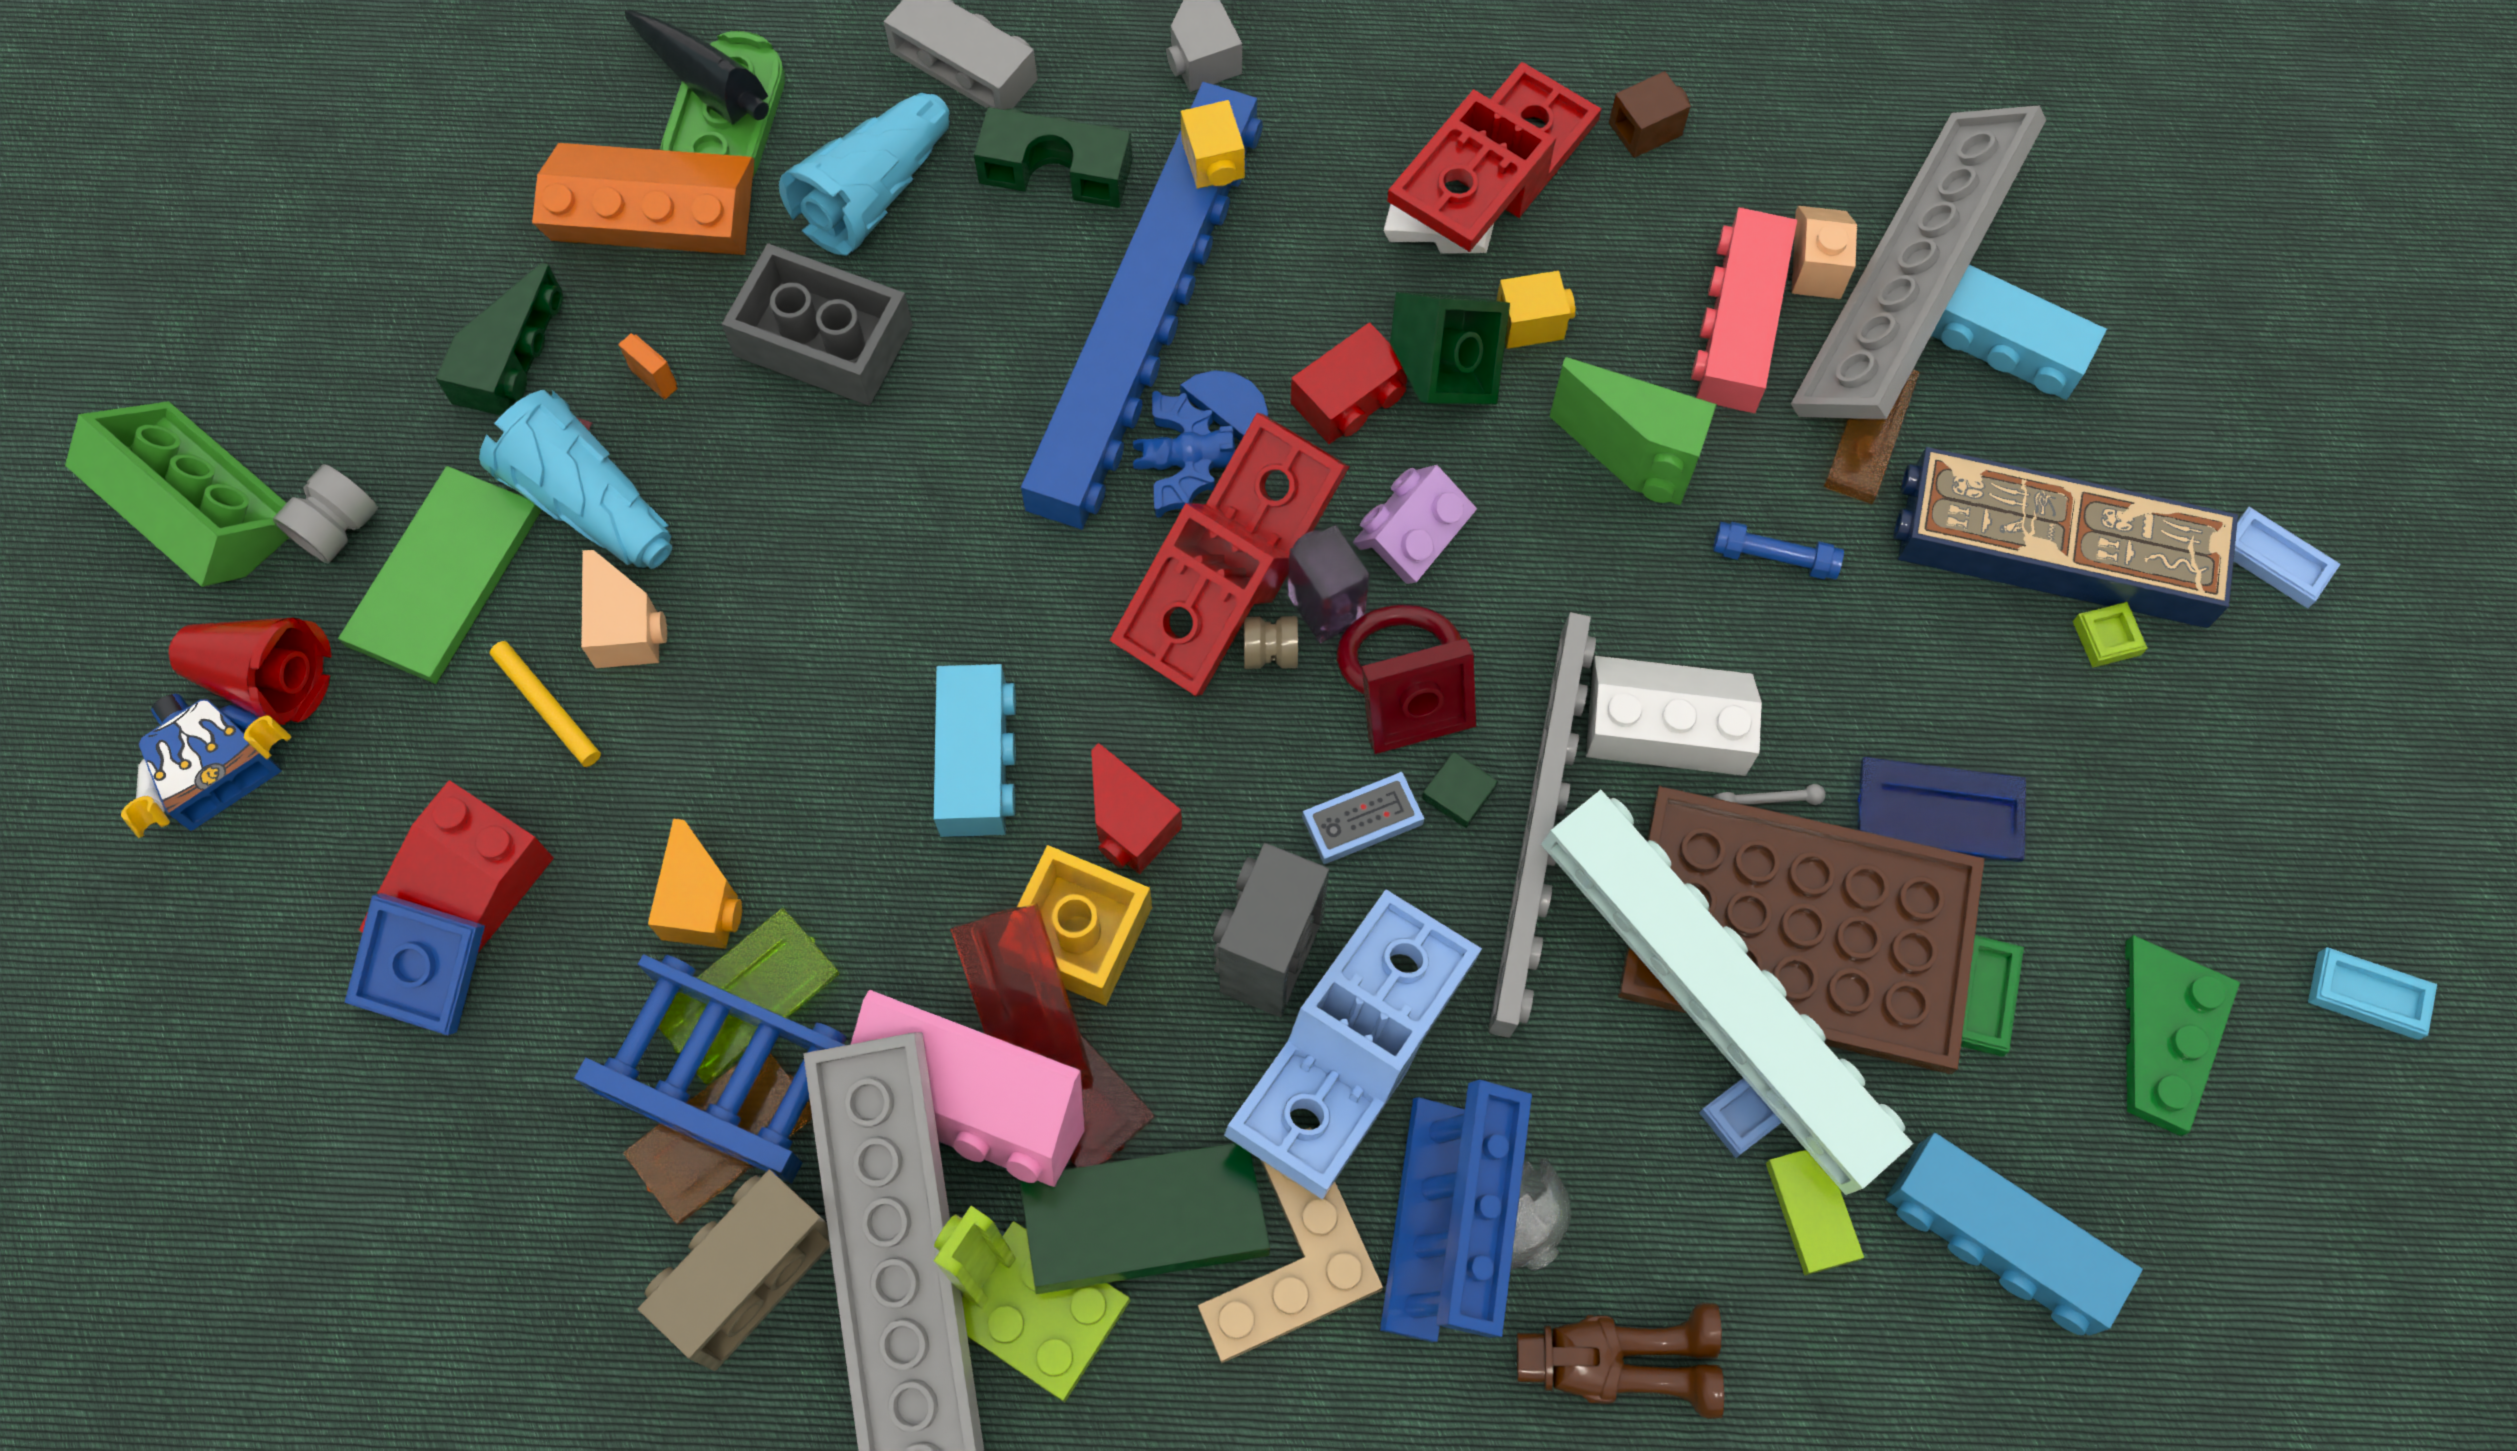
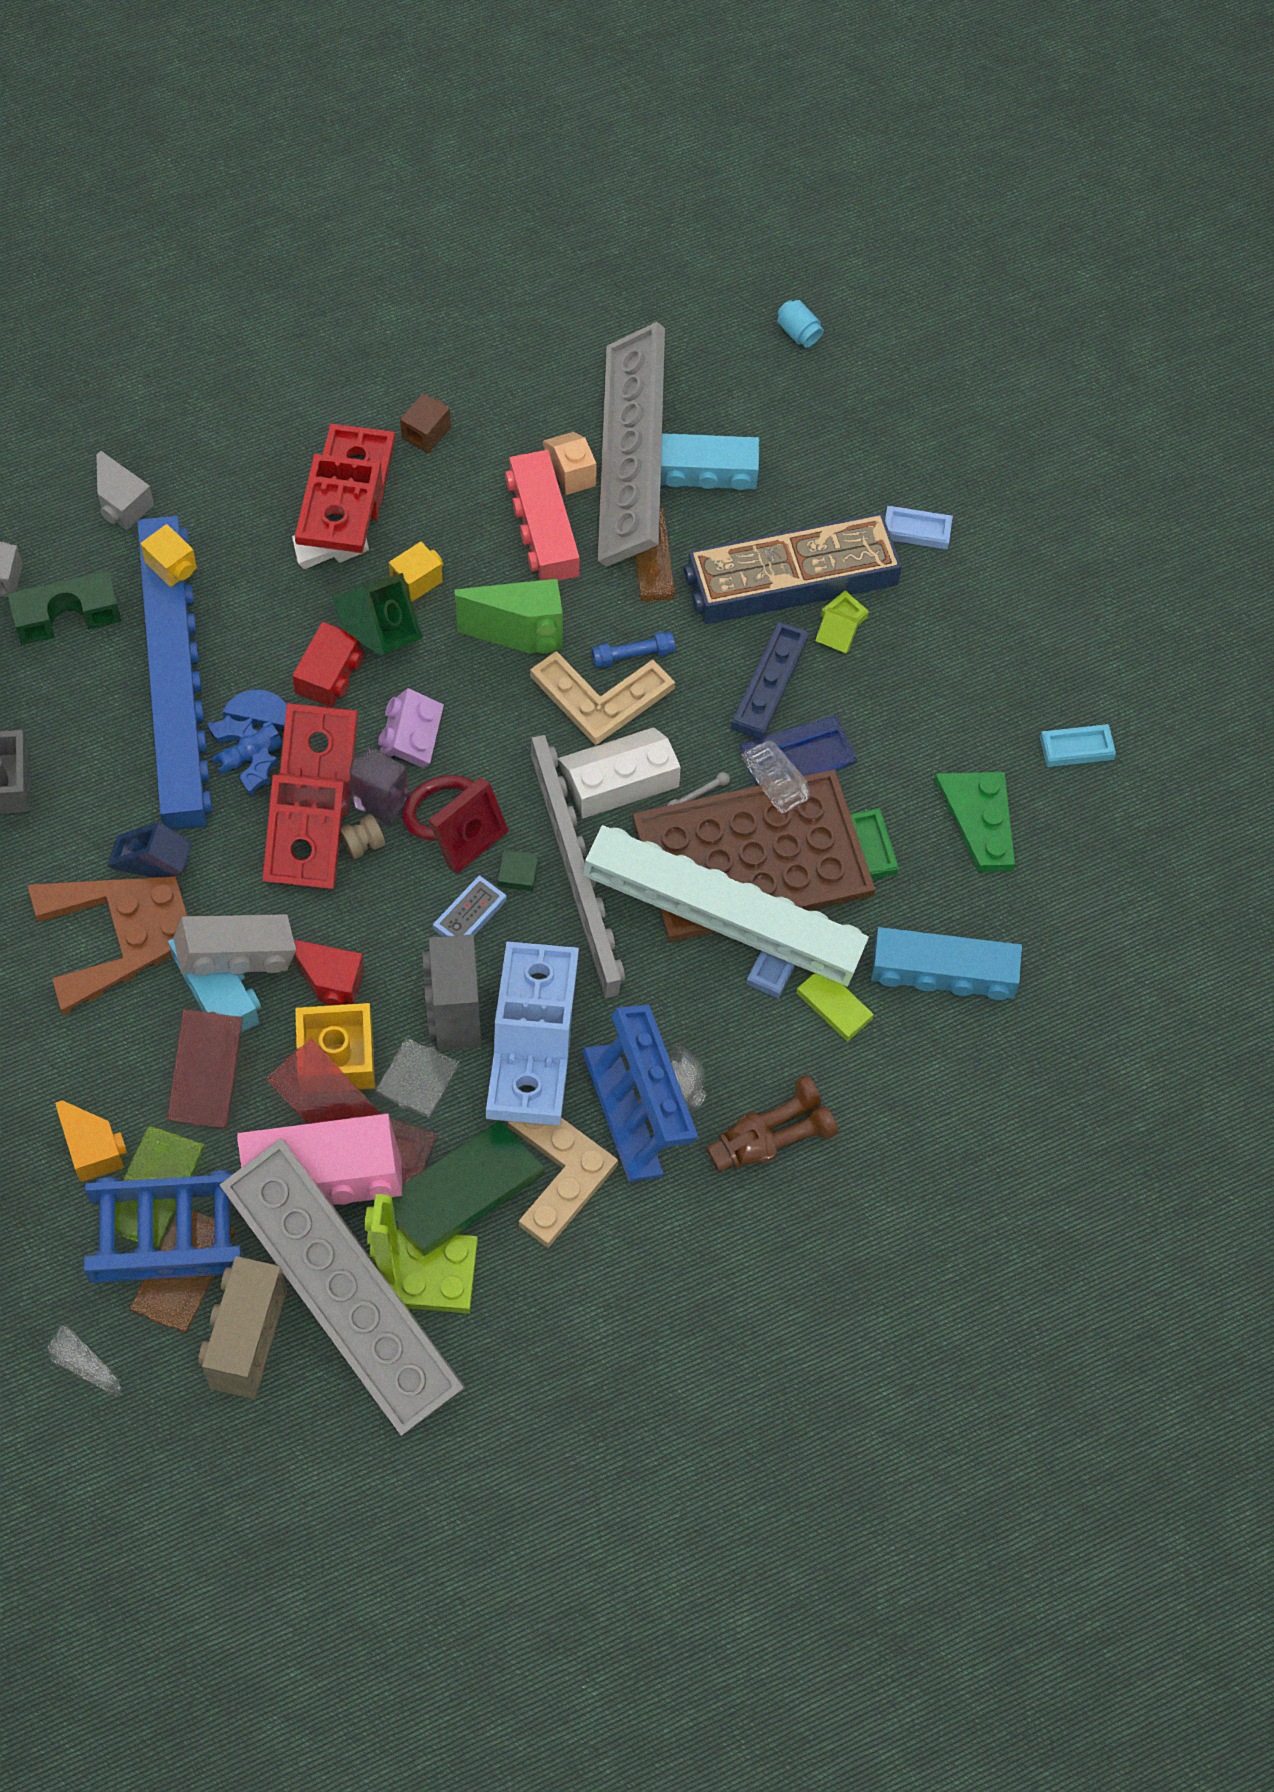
camera: 30 degrees left, 5 degrees down
none -> dark orange wing [27,876,187,1016]
none -> clear slope [47,1324,122,1396]
none -> dark blue slope [107,822,192,878]
none -> clear red piece [167,1009,243,1128]
none -> light grey brick [173,914,296,976]
none -> clear piece [376,1038,459,1118]
none -> tan plate [530,651,675,746]
none -> dark blue tile [730,621,810,740]
none -> clear slope [741,739,810,813]
none -> medium azure brick [777,300,824,348]
none -> lime tile [815,608,860,653]

